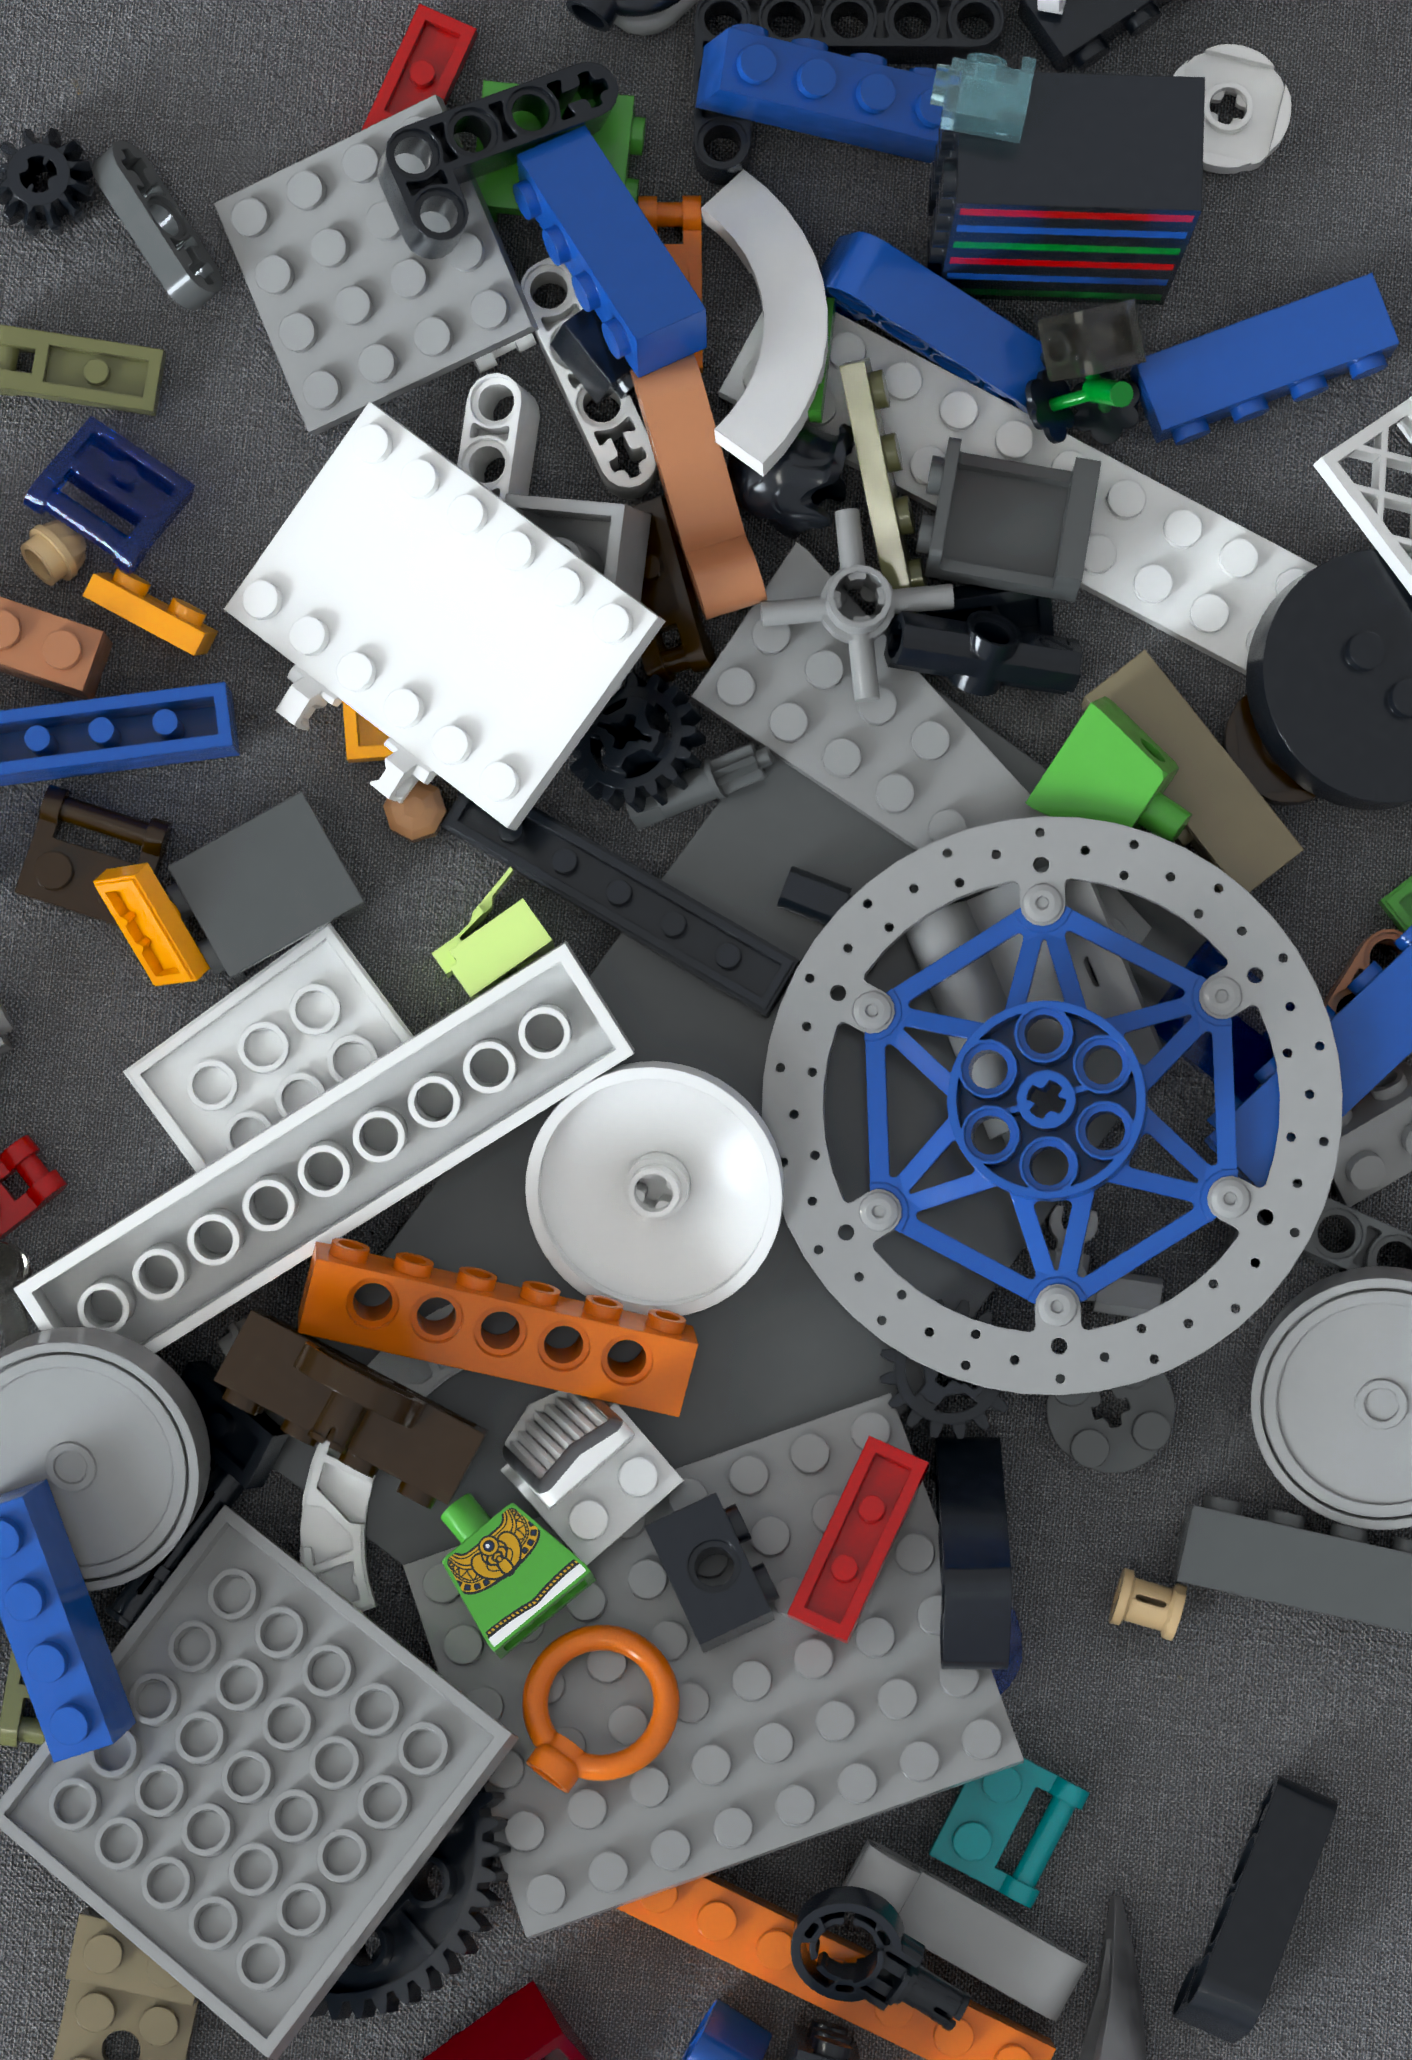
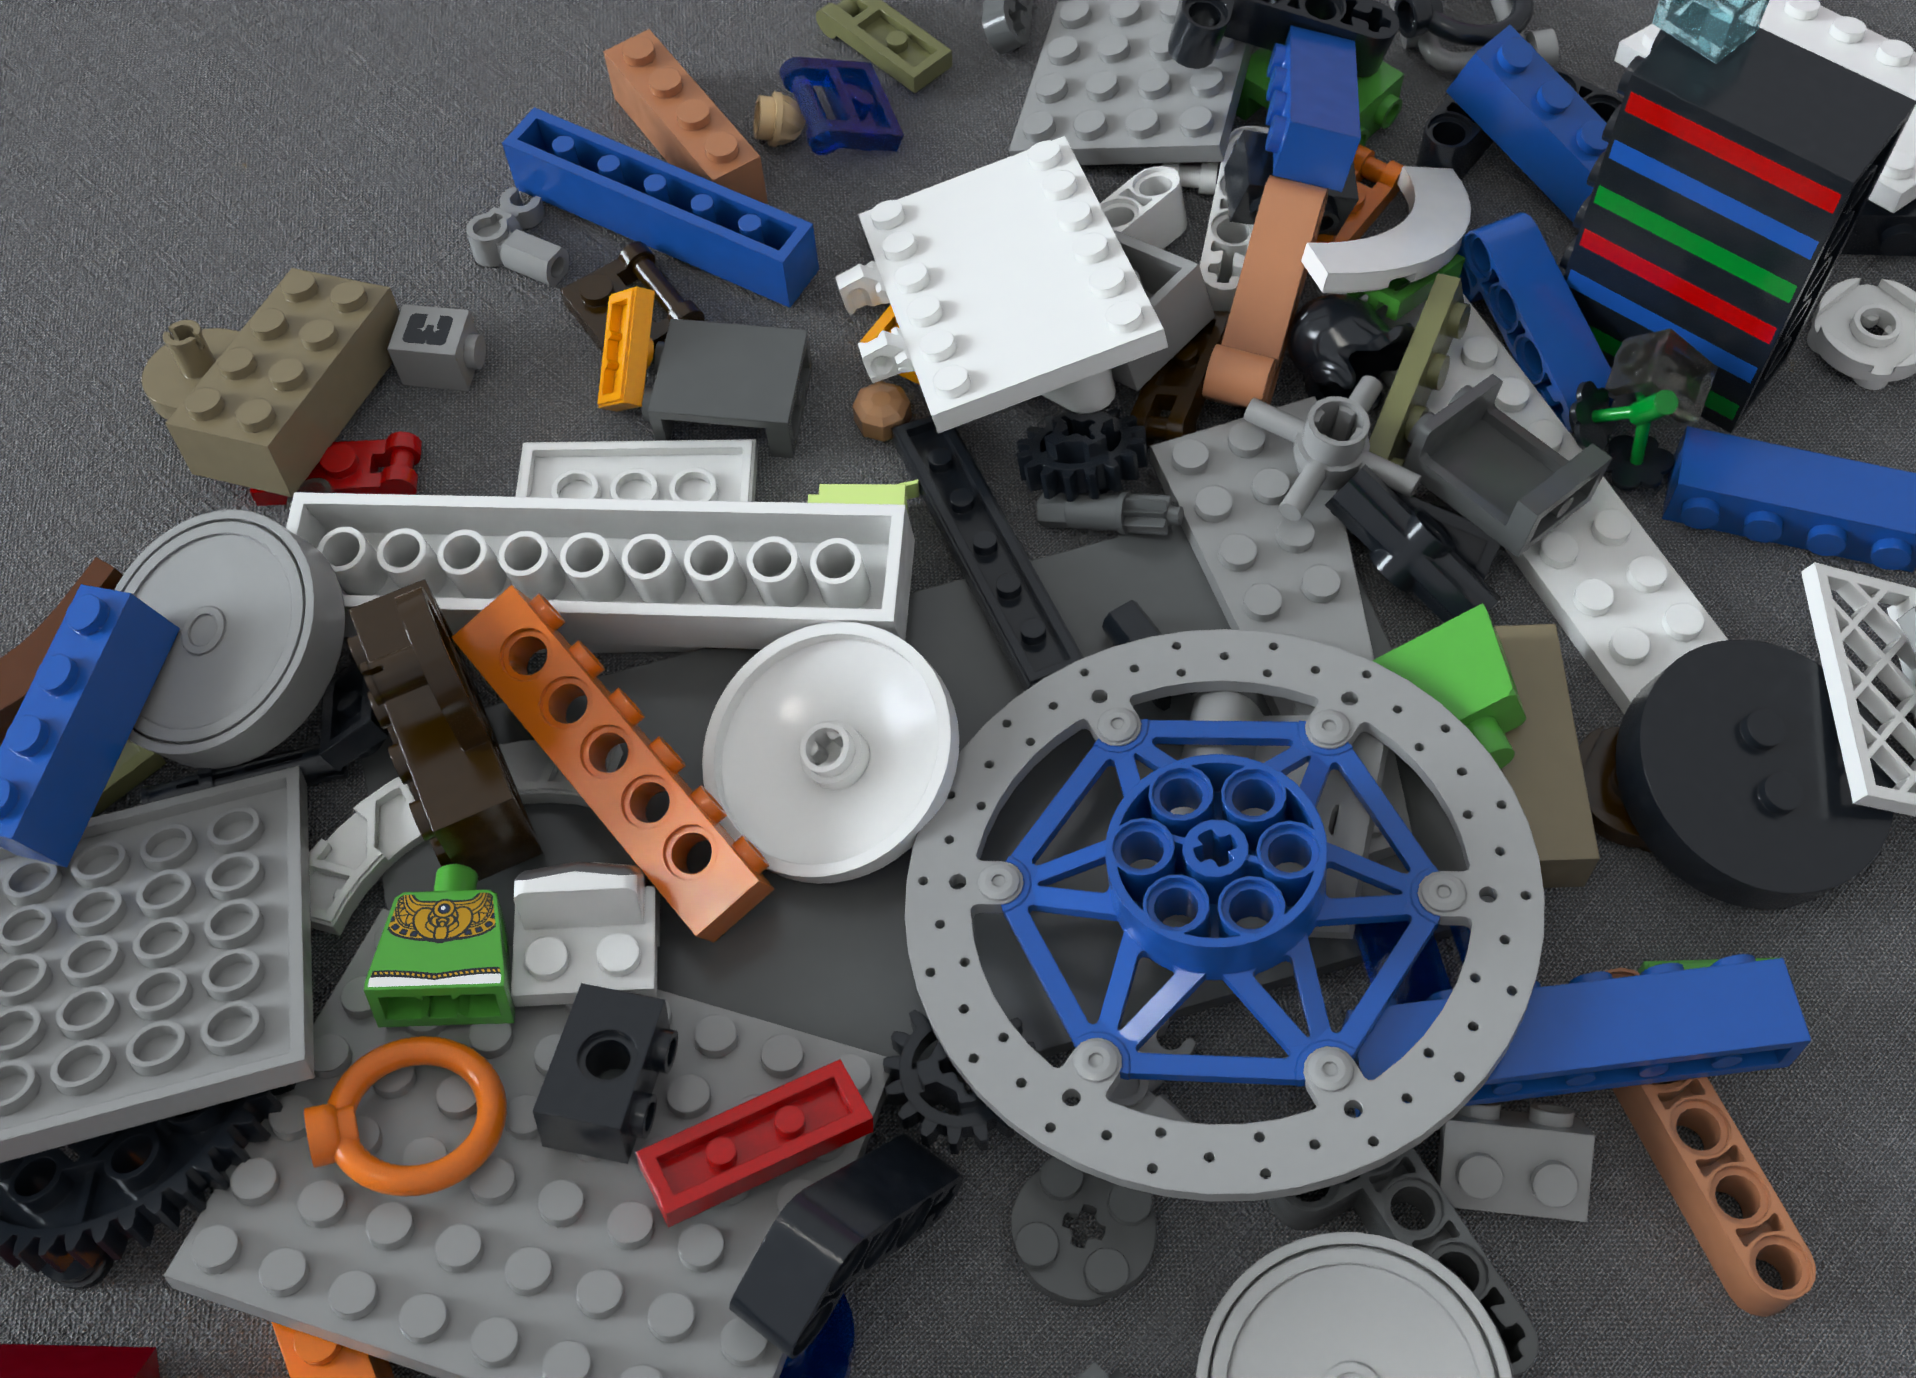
camera: 40 degrees right, 25 degrees down
light orange plate [82,567,218,656] -> none

